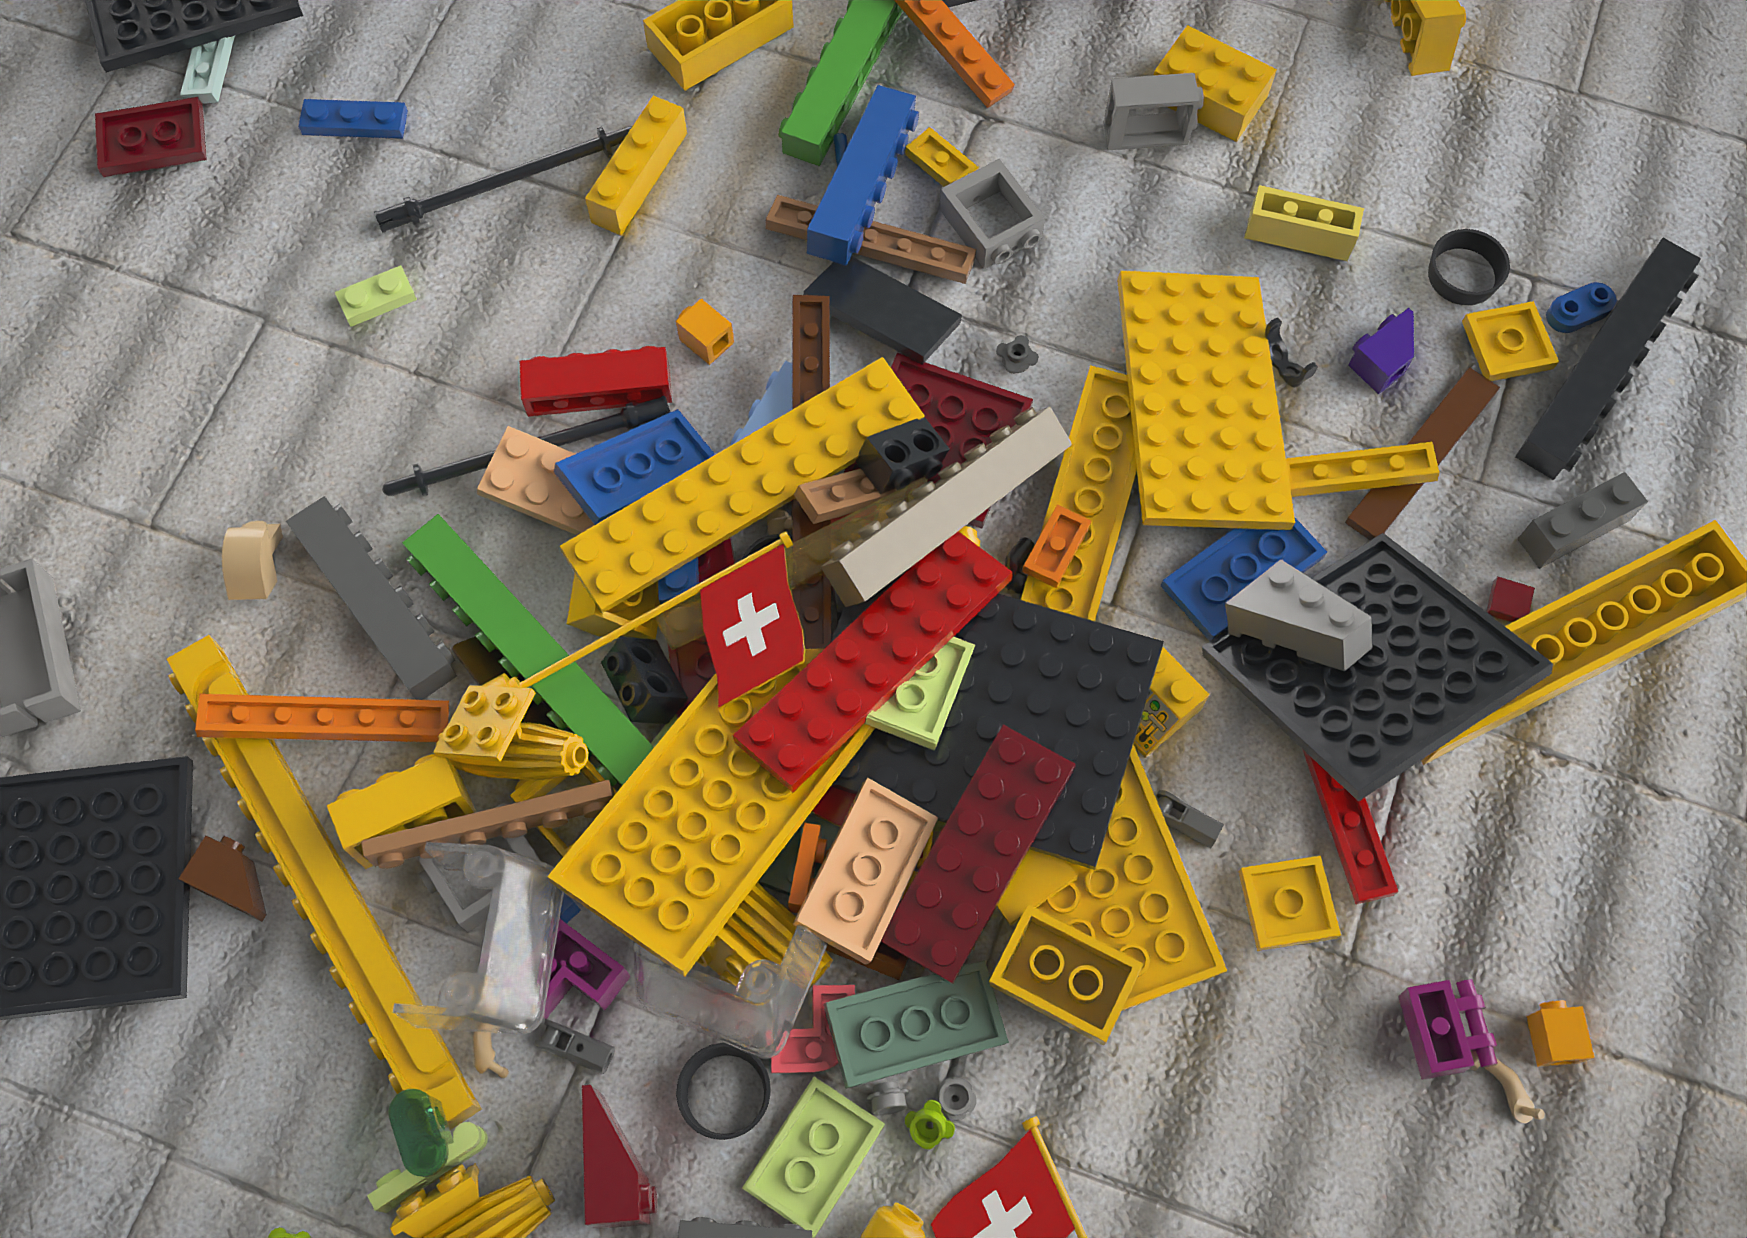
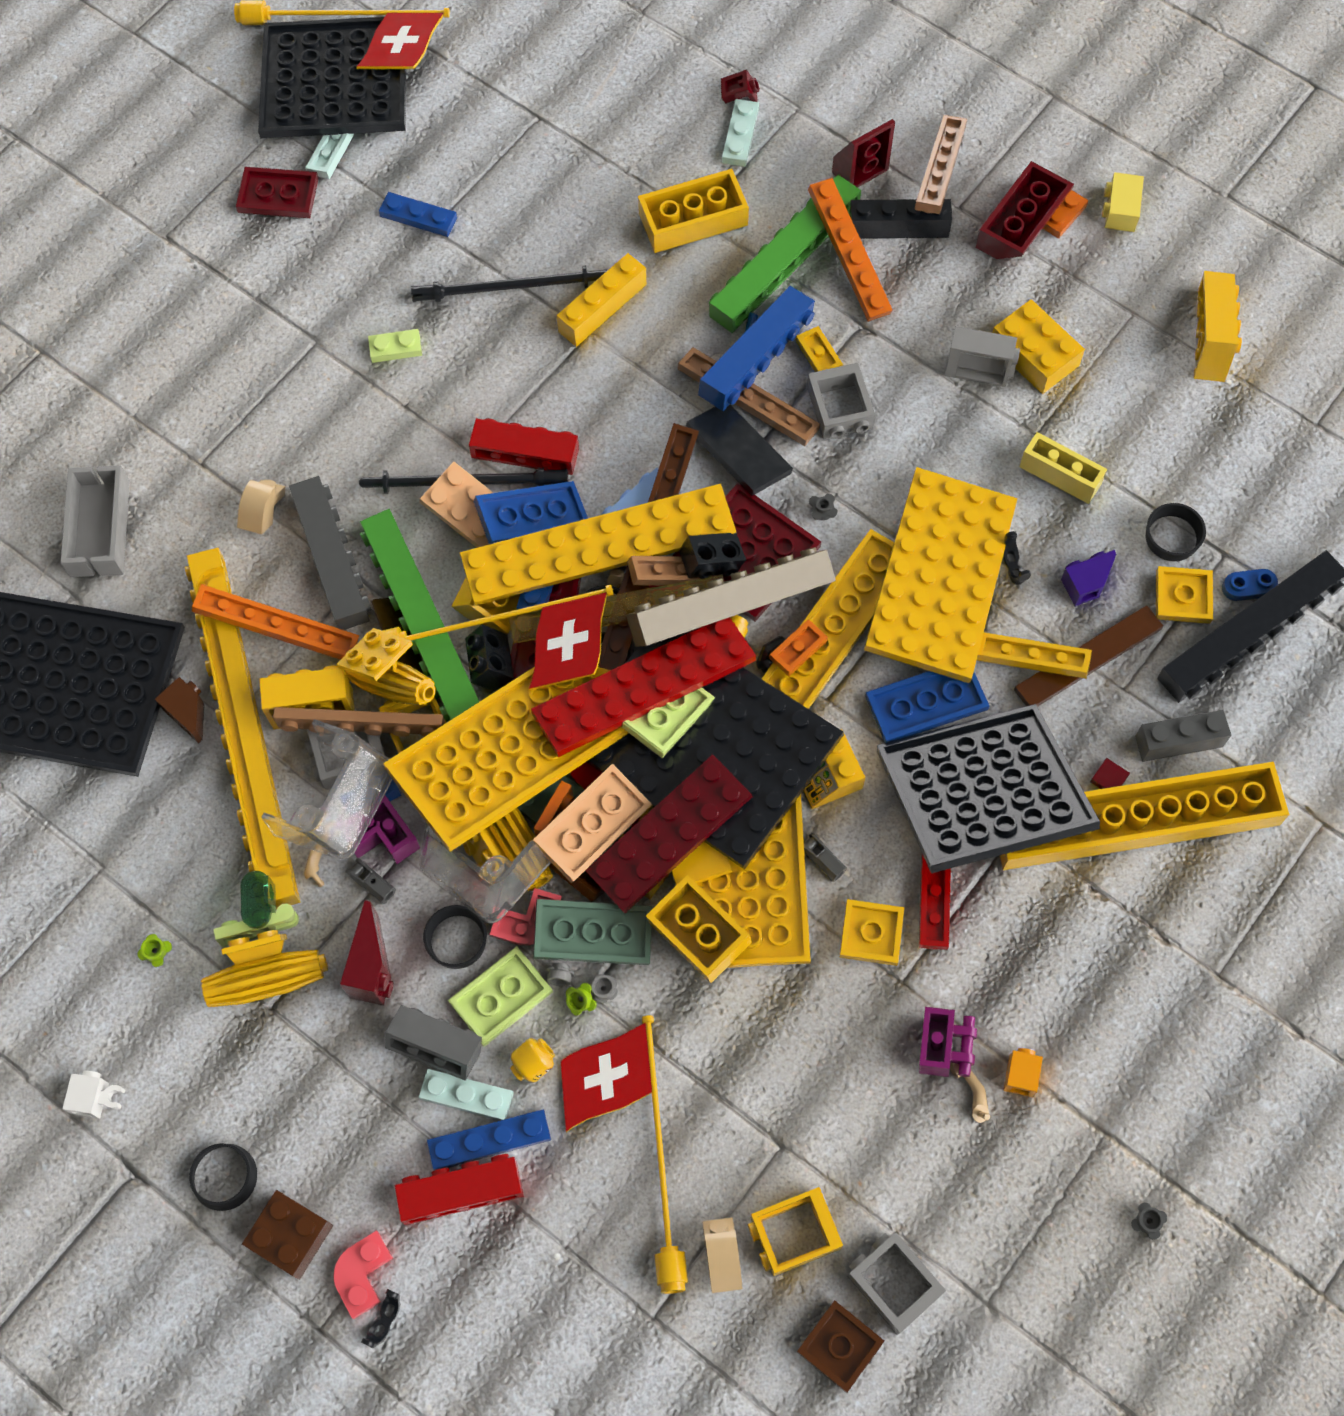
camera: 20 degrees right, 0 degrees up
light orange brick [676,298,735,365] -> none
light grey wedge [1225,560,1372,671] -> none

